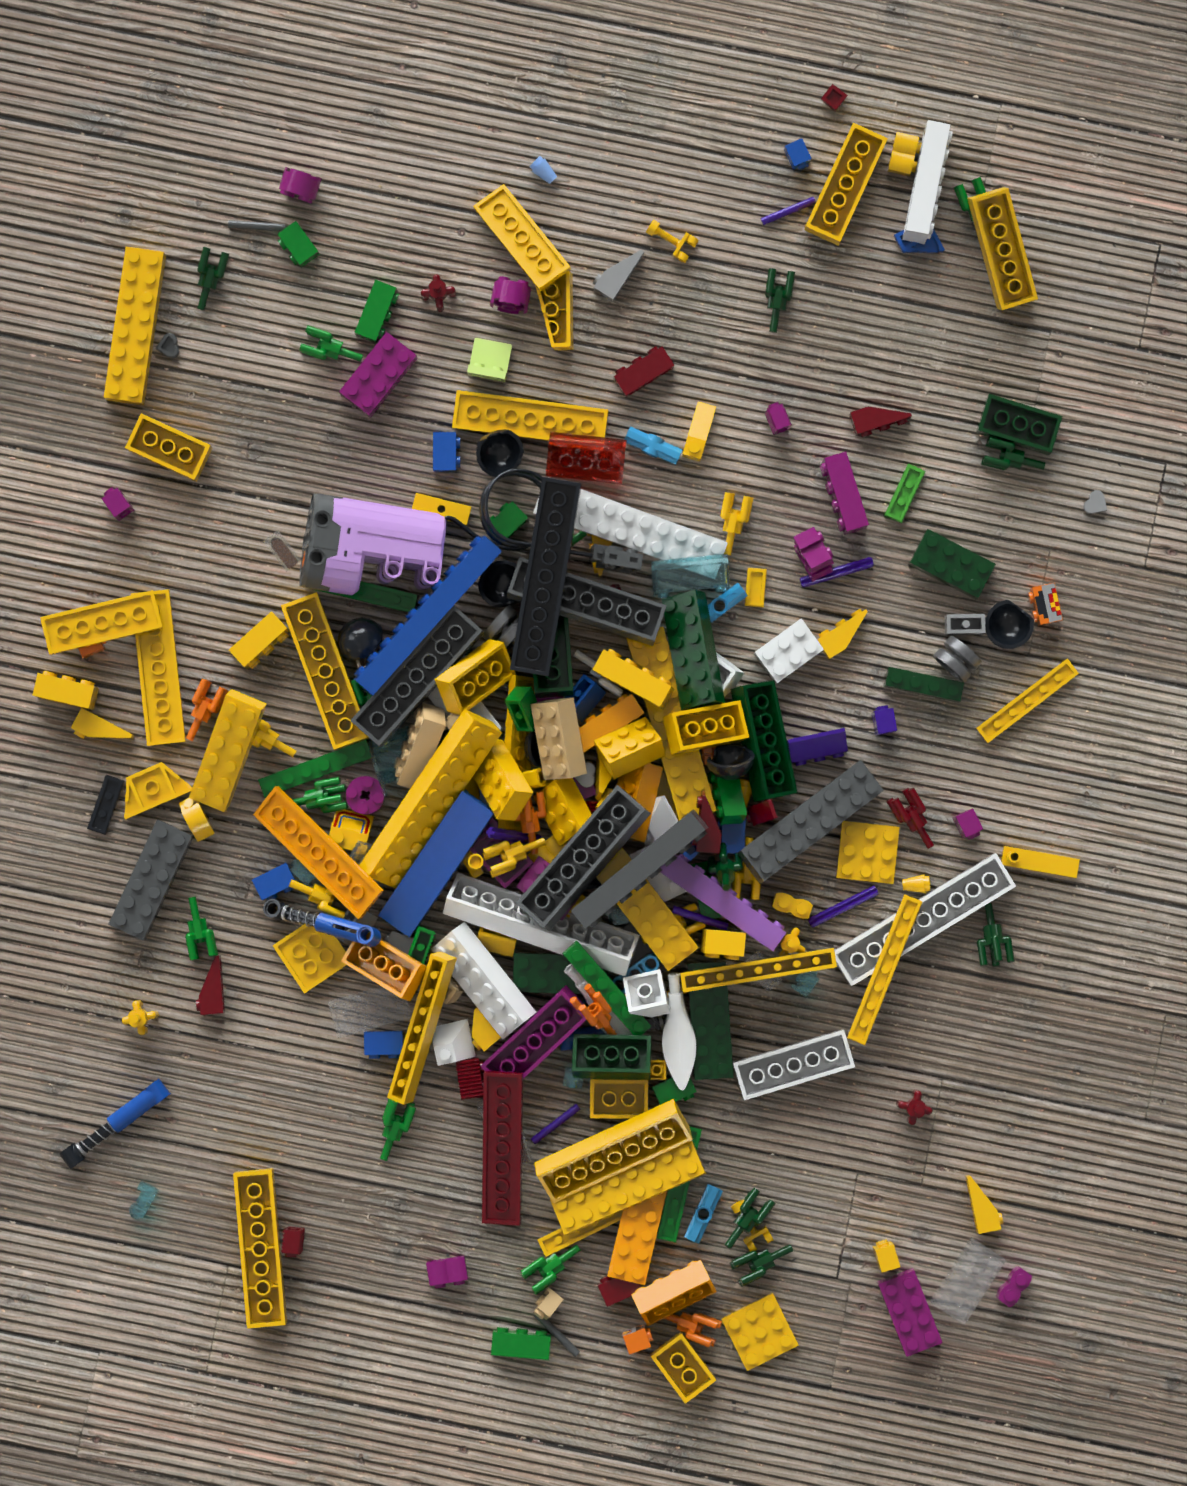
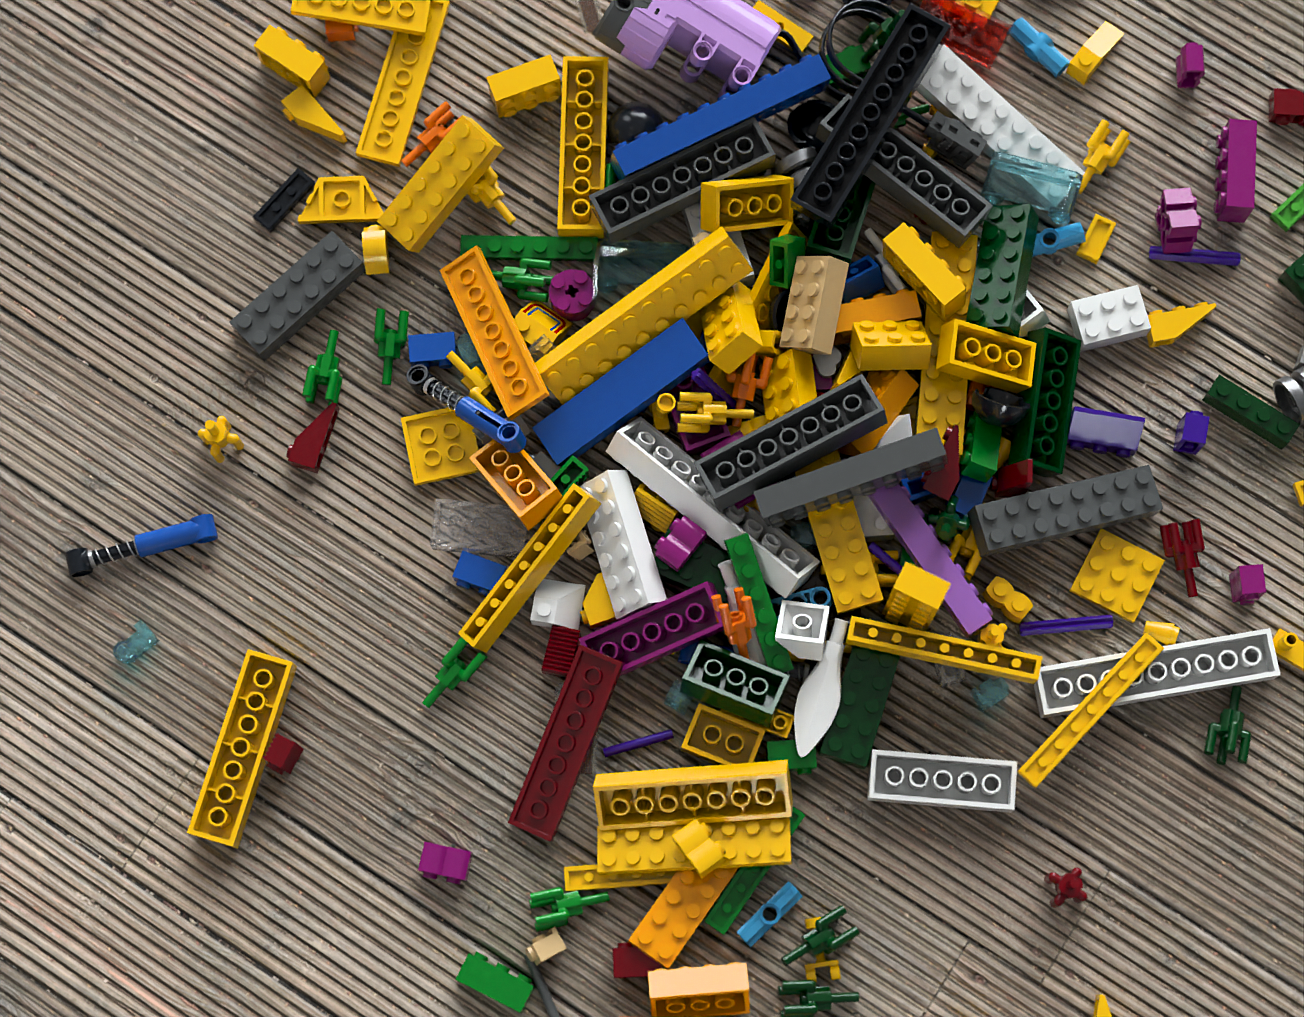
camera: 30 degrees right, 10 degrees down
green plate [308,581,418,612] -> none
tan brick [394,702,446,789] -> none
none -> green plant [374,308,409,386]
none -> magenta brick [655,515,707,572]
none -> yellow brick [672,819,726,878]
none -> dark green plant [858,10,905,64]

